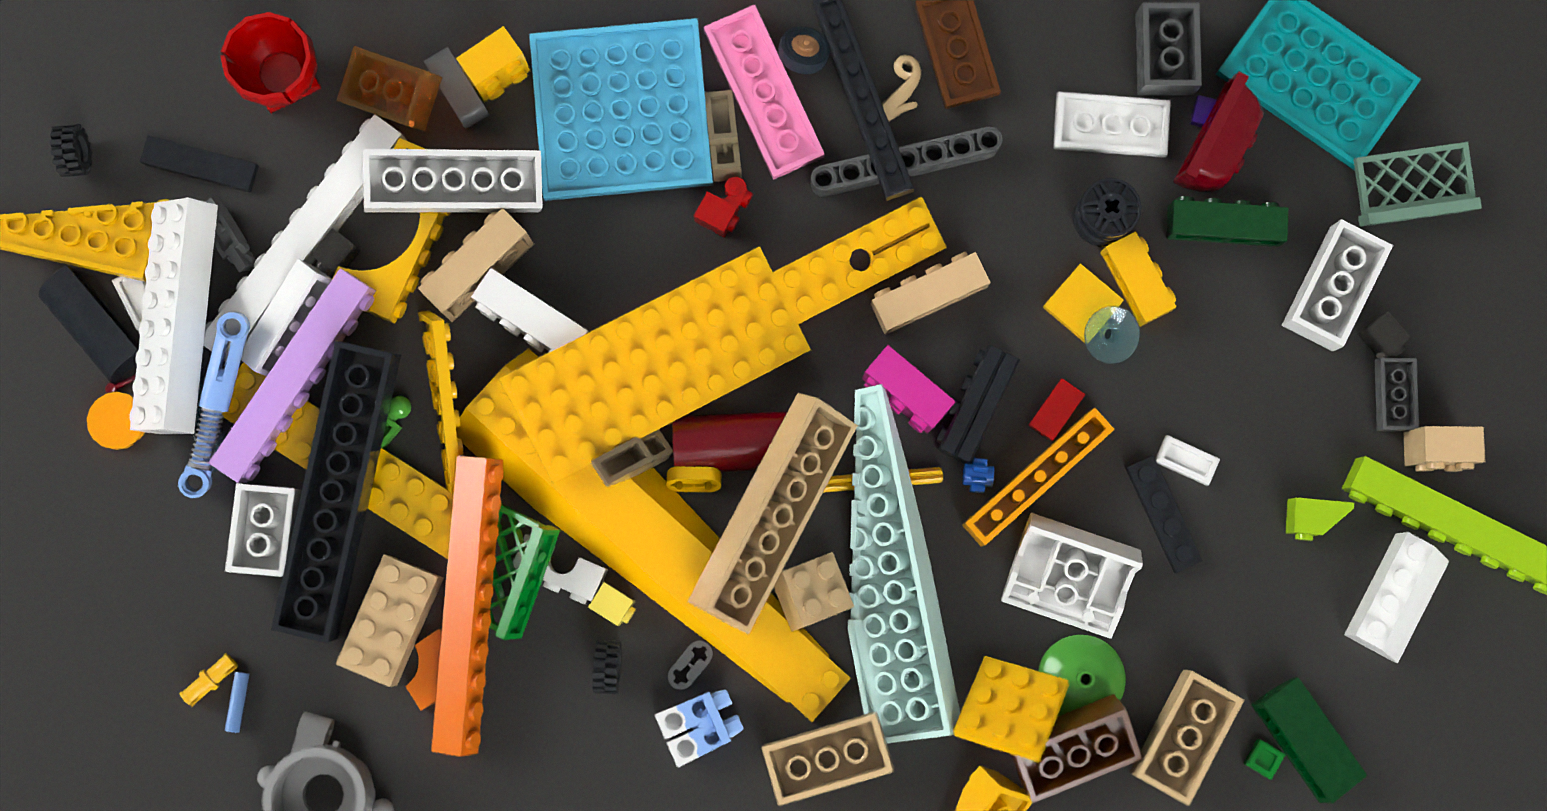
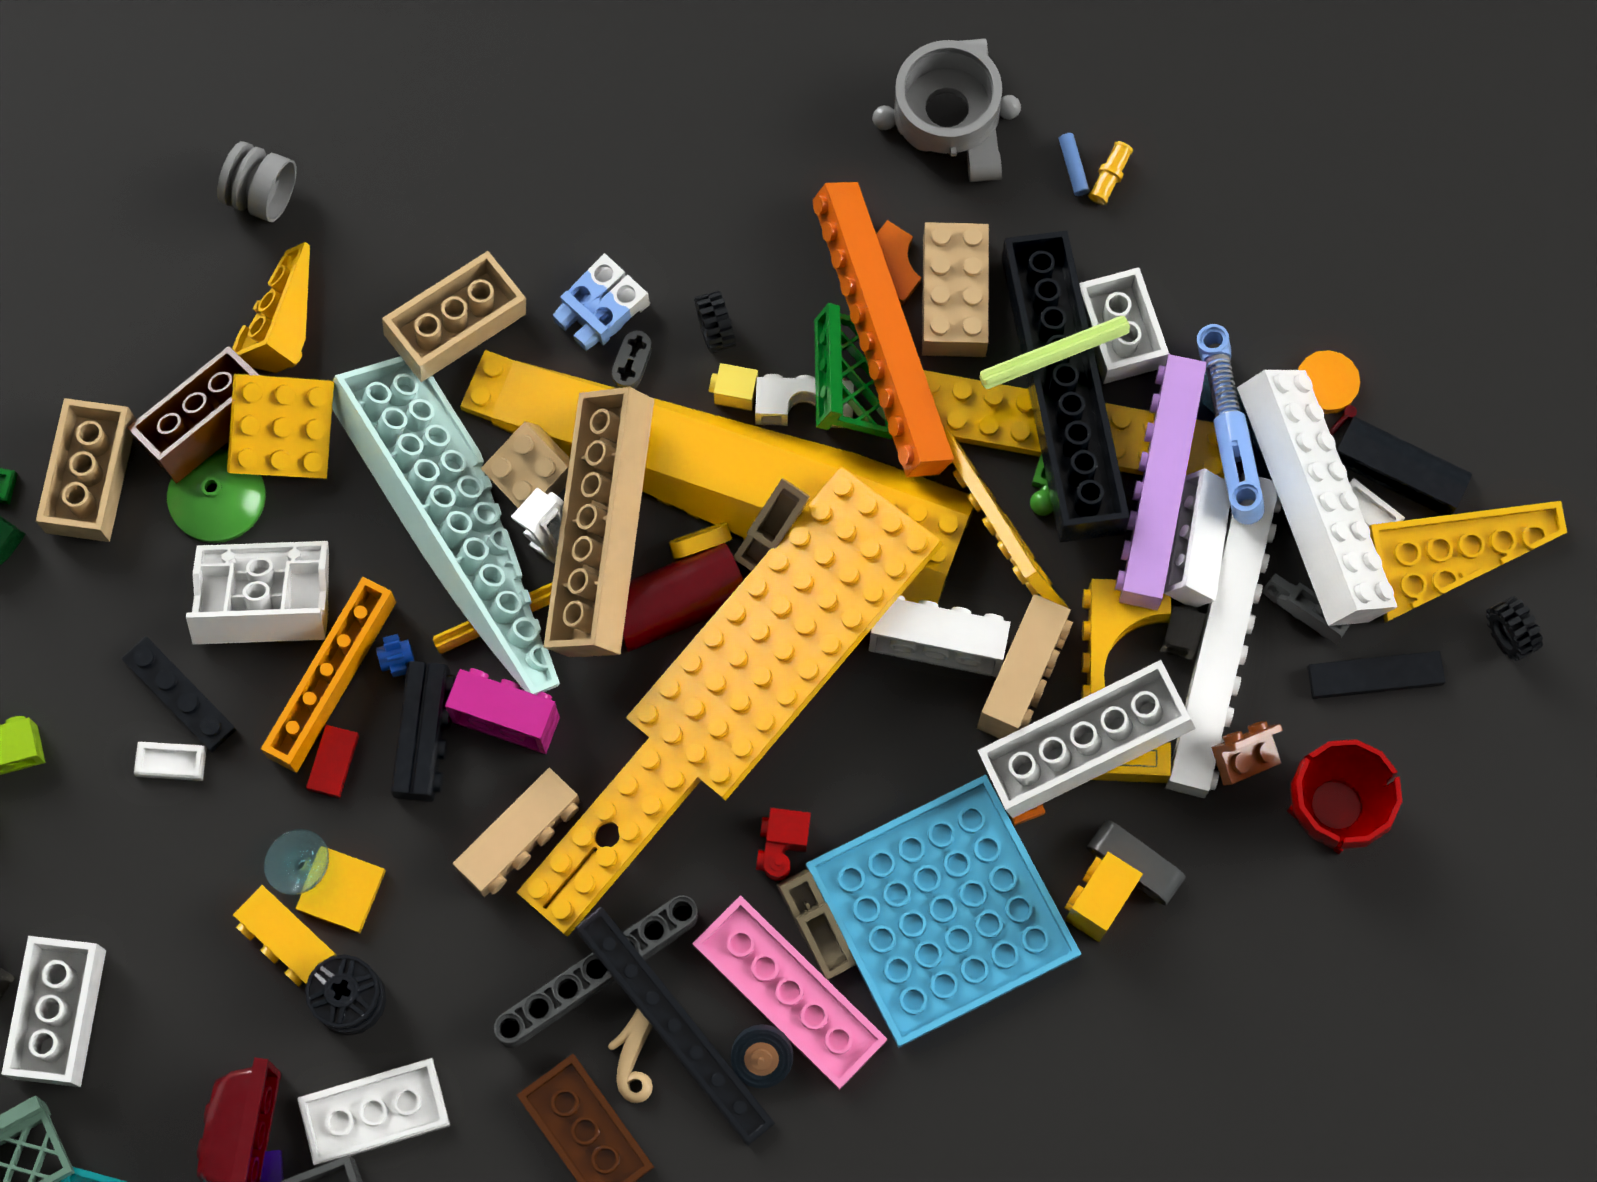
camera: 160 degrees right, 10 degrees down
clear orange brick [337,46,443,131] -> none
dark green brick [1166,196,1288,247] -> none
none -> white window [511,488,564,564]
none -> yellowish green axle [979,316,1130,389]
none -> dark orange bracket [1211,721,1283,785]

